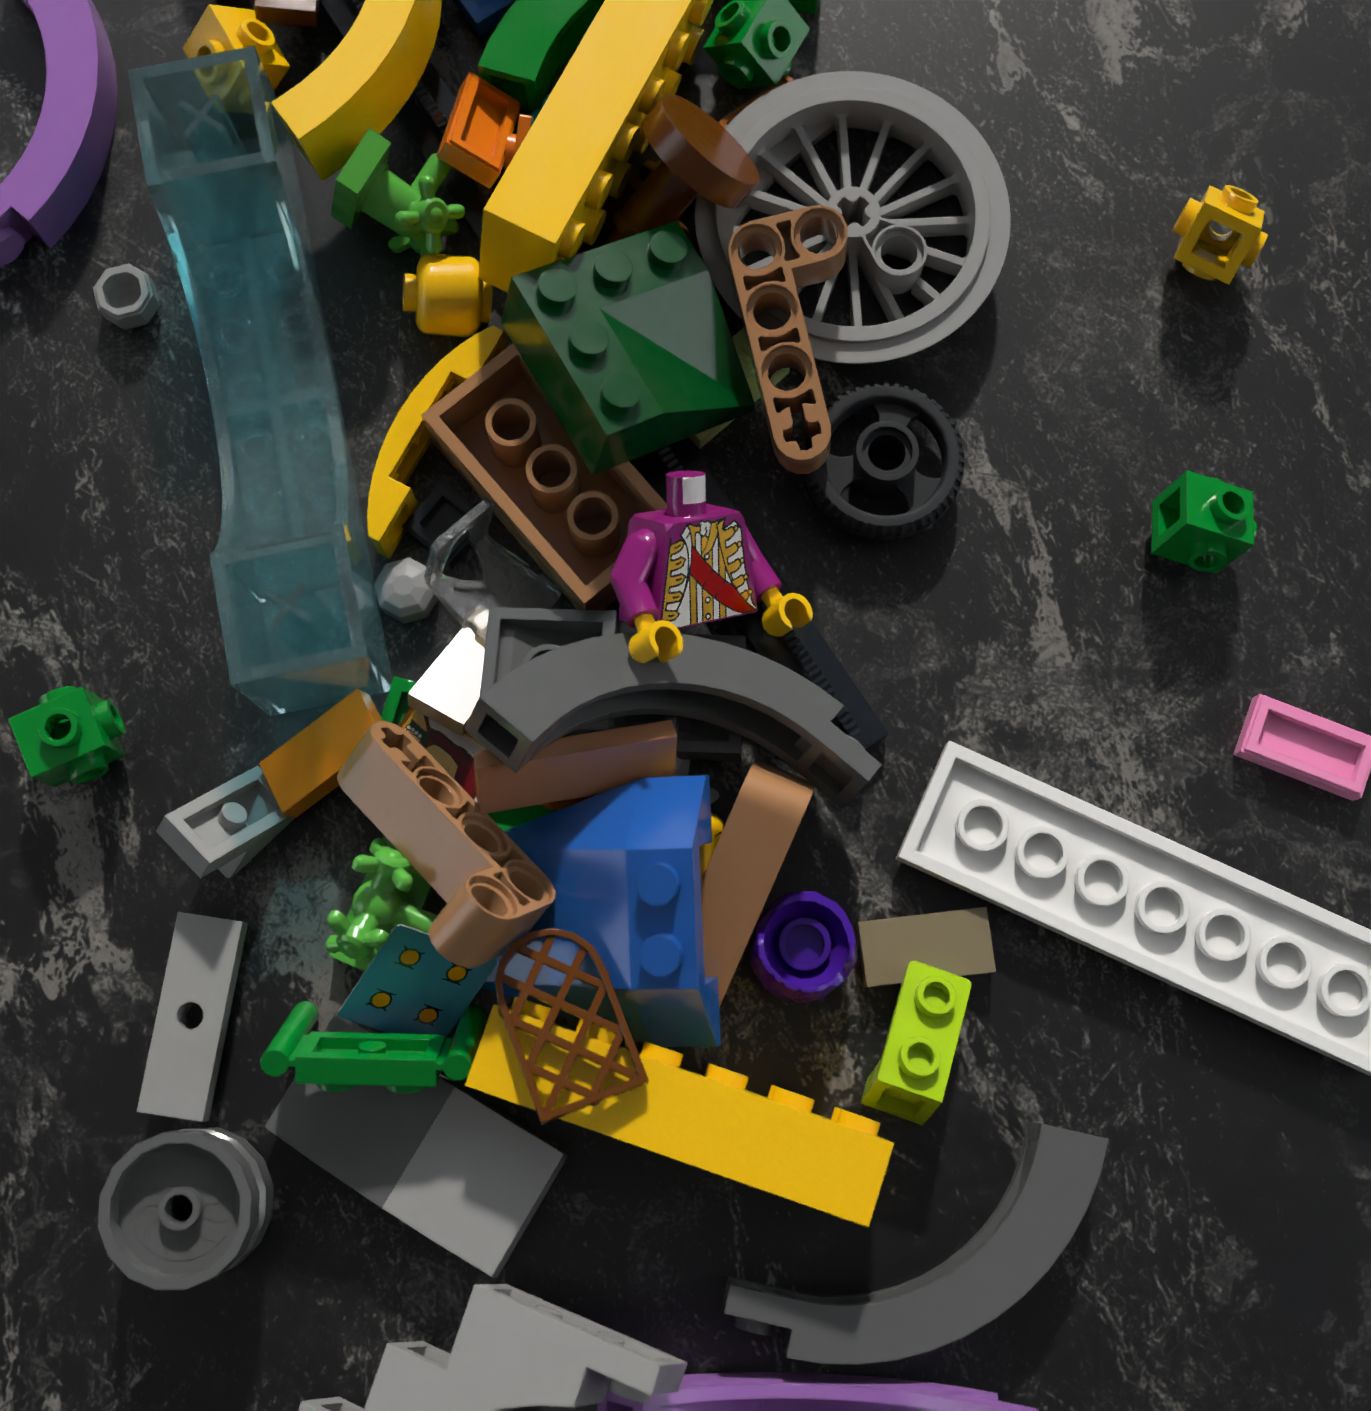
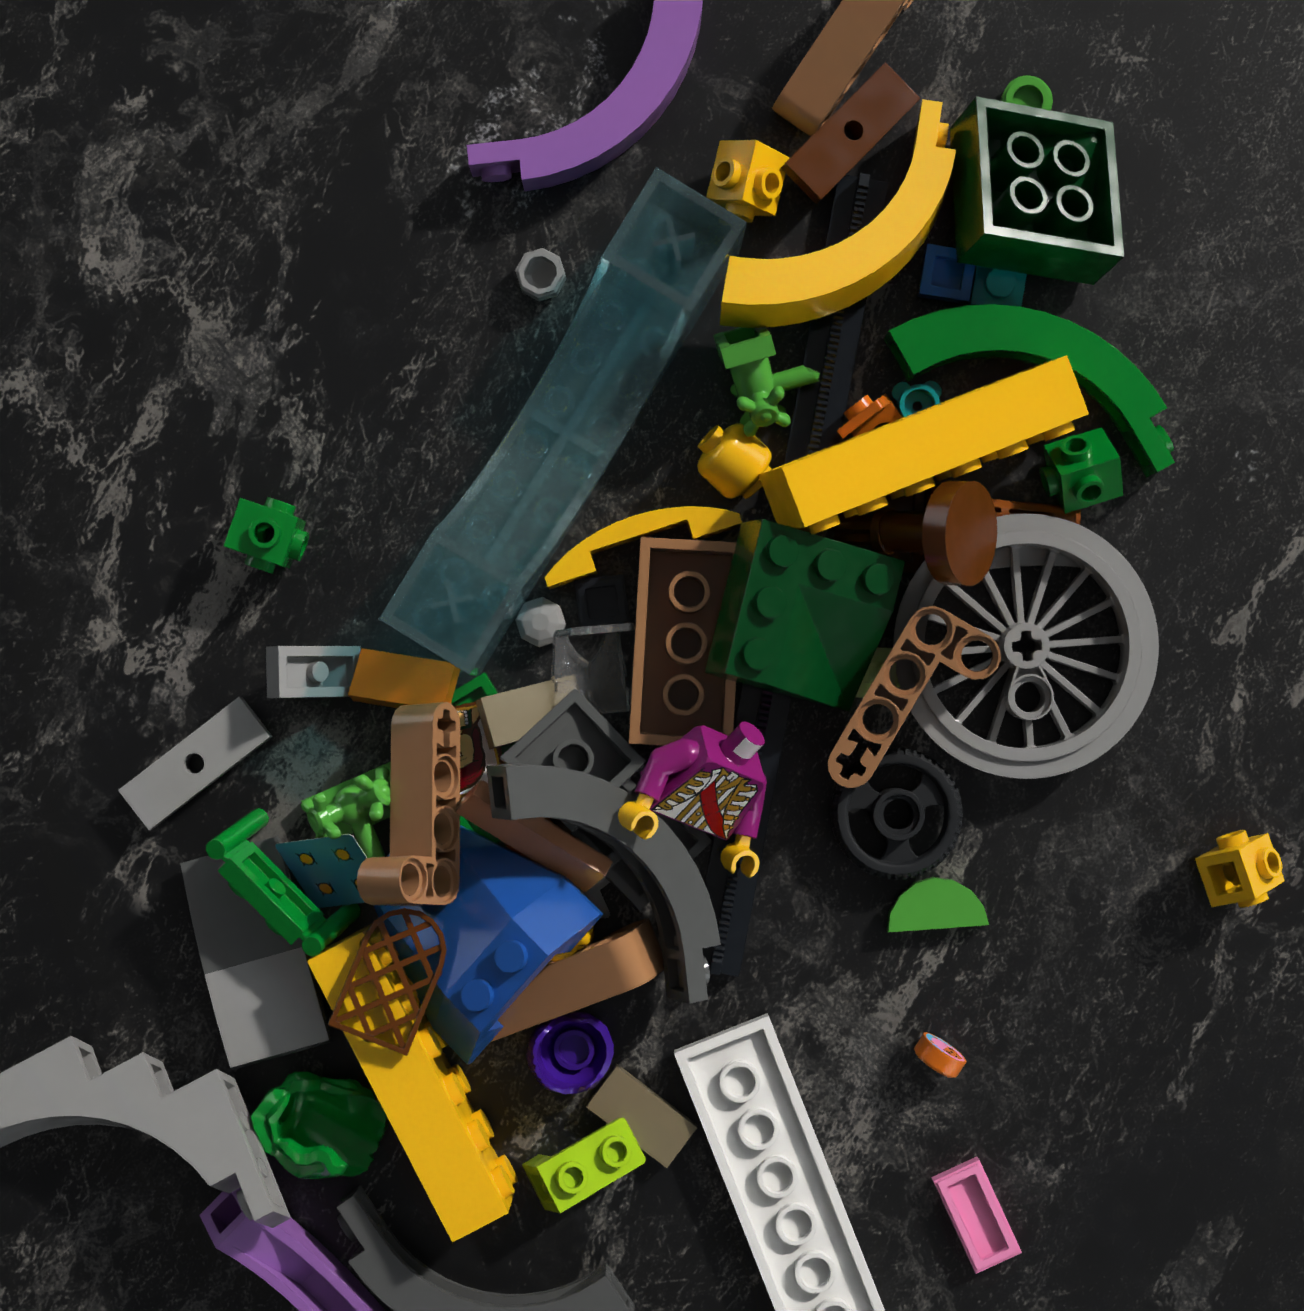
camera: 45 degrees right, 10 degrees up
dark grey wheel [98,1127,274,1290] -> none
orange tile [436,72,521,189] -> none
green brick [1151,470,1257,574] -> none
none -> green hair [251,1072,389,1179]
none -> bright green tile [886,877,989,933]
none -> orange tile [914,1032,967,1078]

